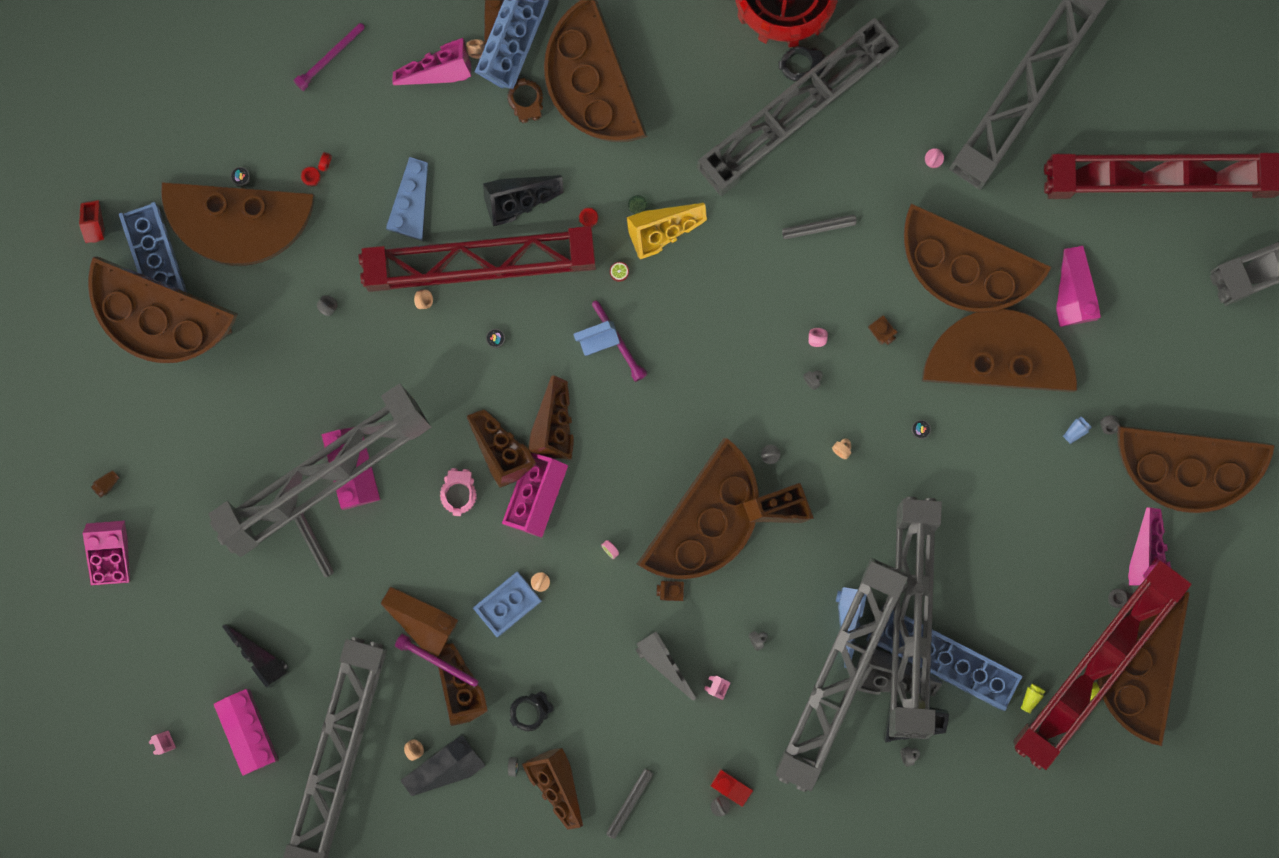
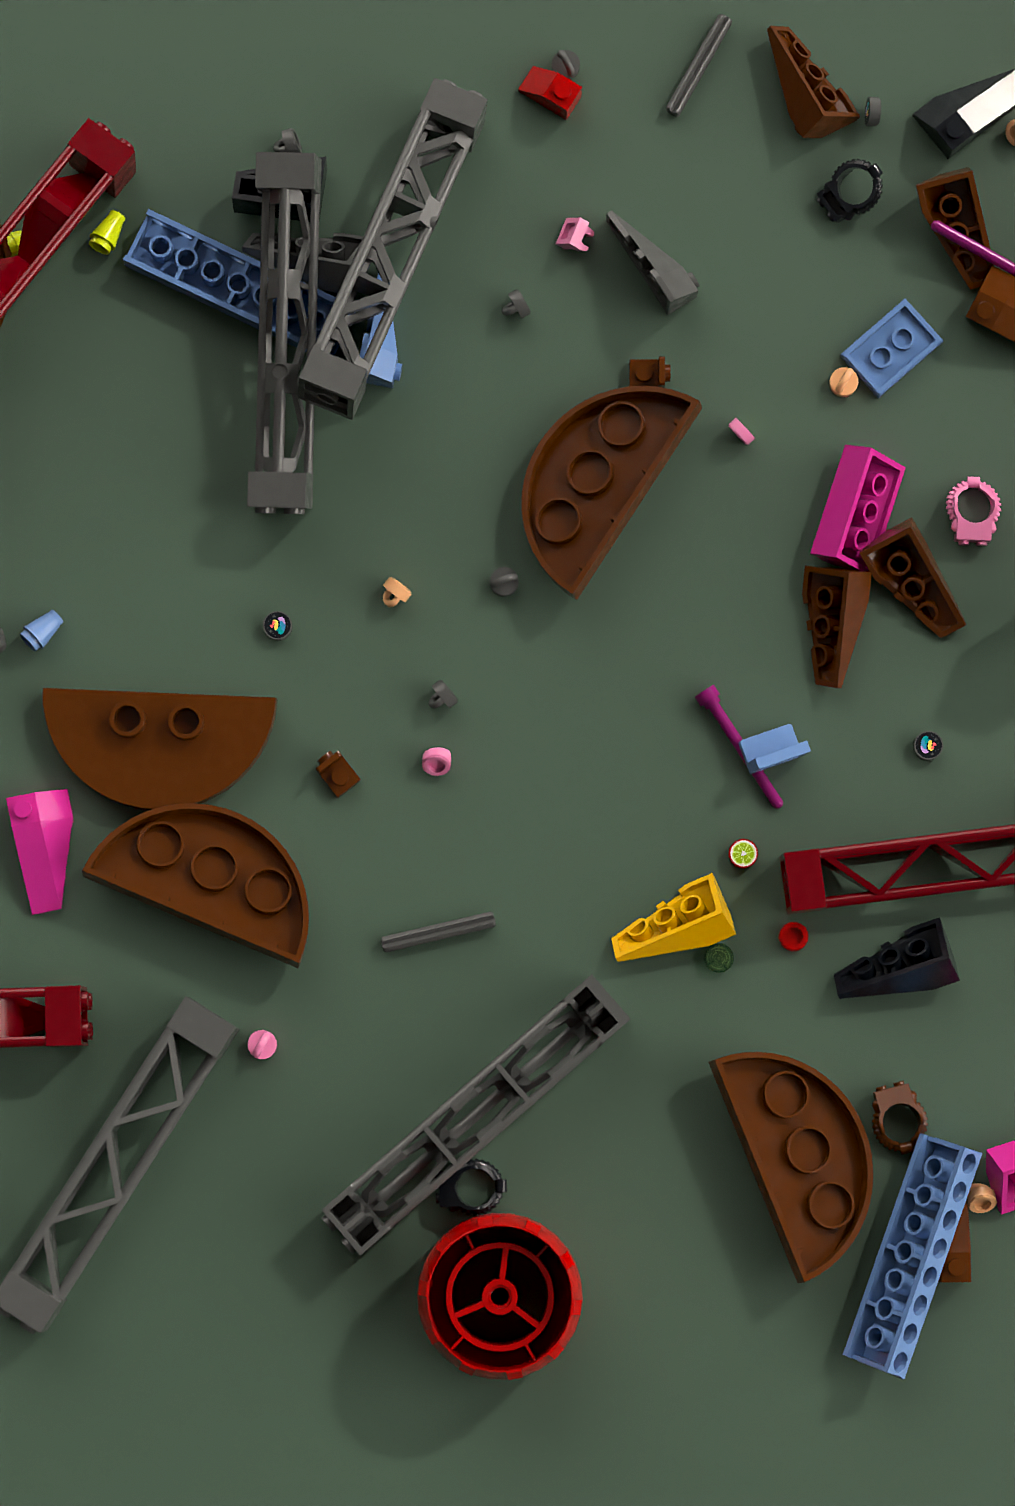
camera: 175 degrees right, 0 degrees up
reddish brown wedge [744,483,814,523] -> none

